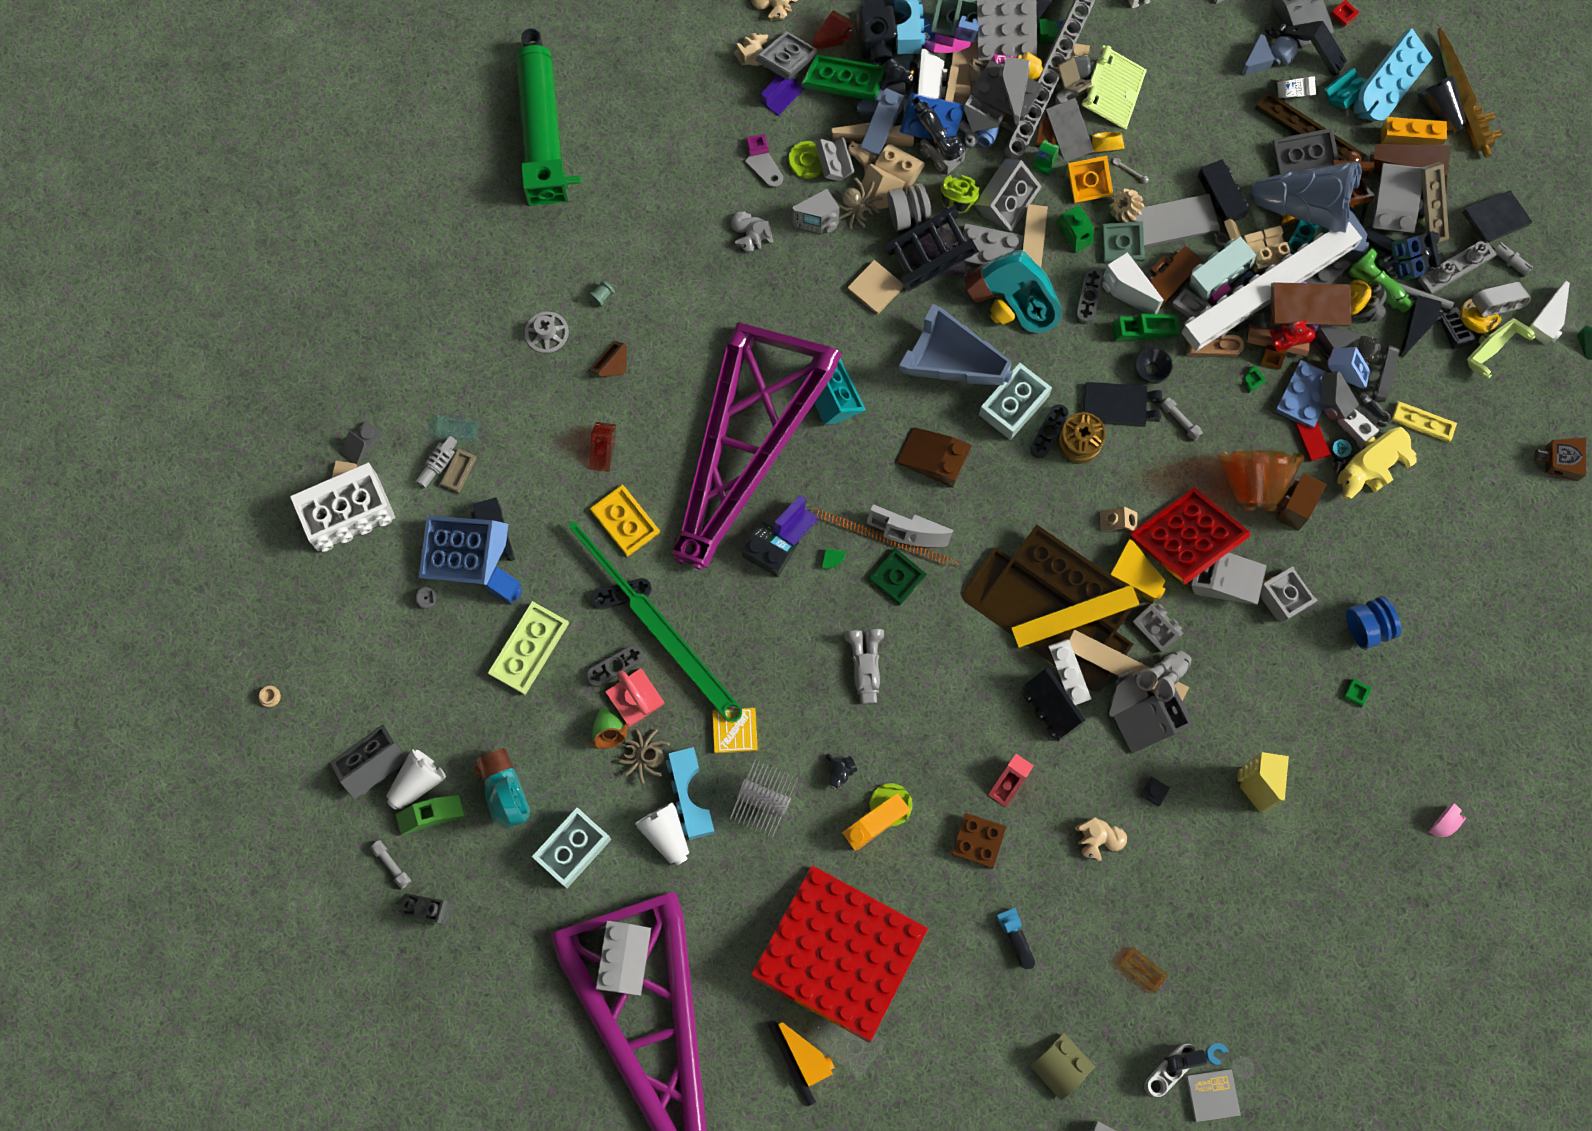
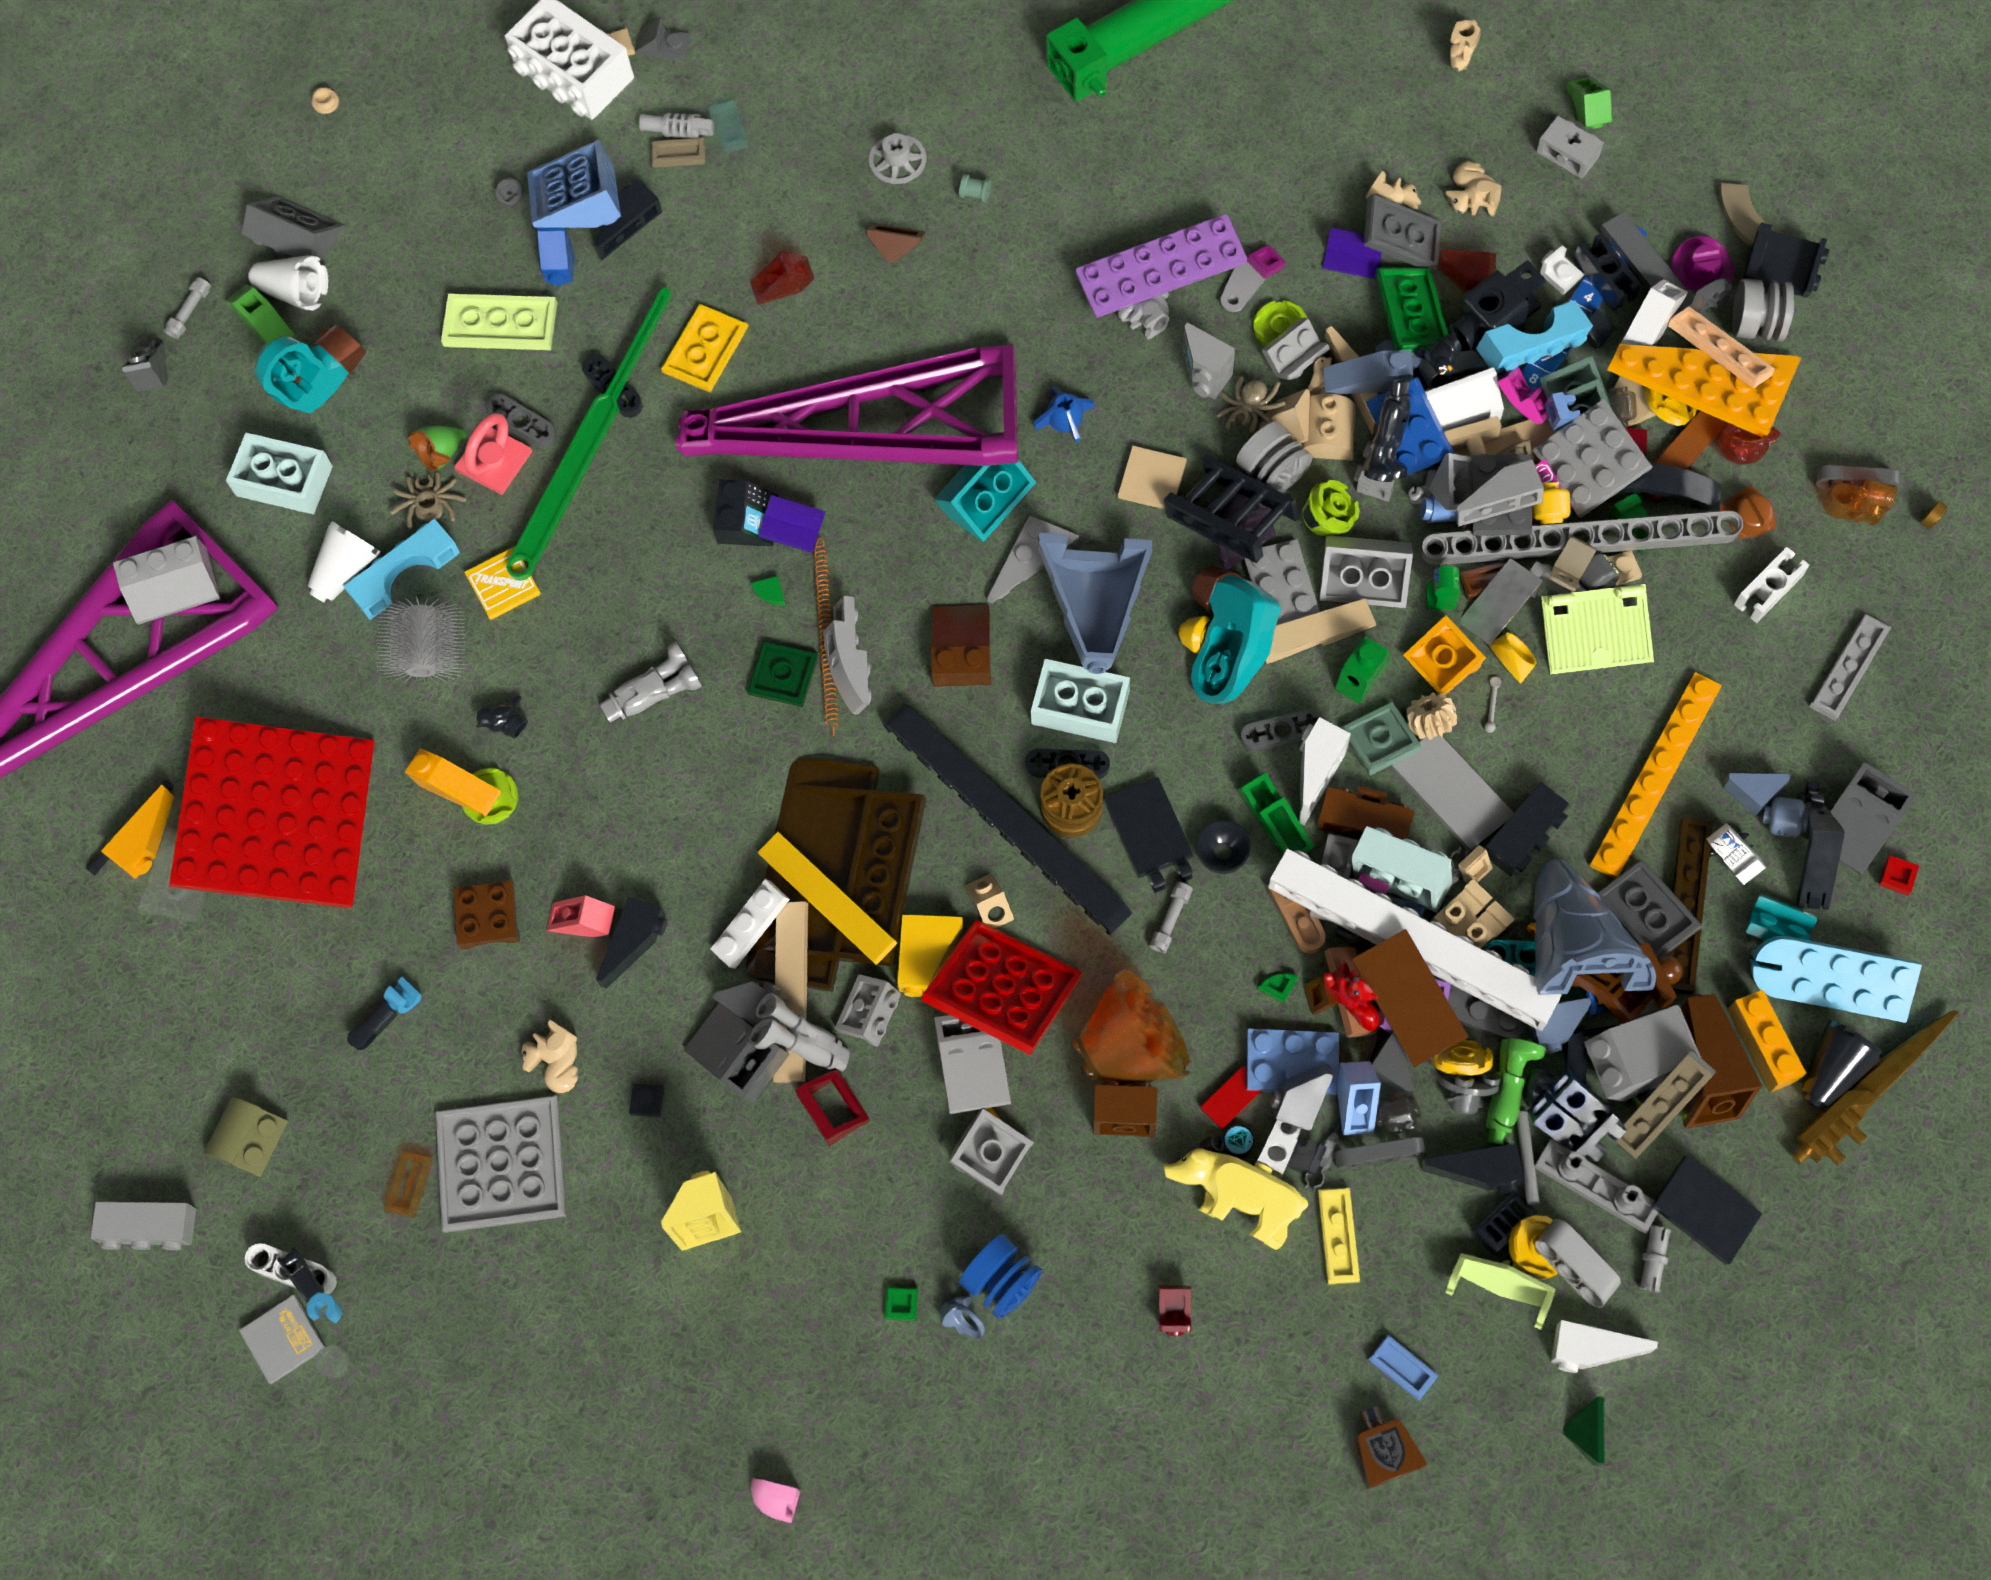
camera: 70 degrees right, 5 degrees down
black slope [1022,667,1085,741] -> none
none -> light grey tile [436,1095,566,1233]
none -> black slope [596,897,668,988]
none -> dark red tile [795,1069,870,1146]
none -> black beam [883,703,1132,935]
none -> sand blue piece [940,1295,985,1339]
none -> light grey wing [988,515,1079,603]
none -> blue piece [1033,385,1094,443]
none -> medium lavender bracket [1076,214,1247,318]
none -> dark red bracket [1159,1285,1191,1336]
none -> medium blue tile [1368,1334,1439,1401]
none -> light orange plate [1590,672,1722,879]

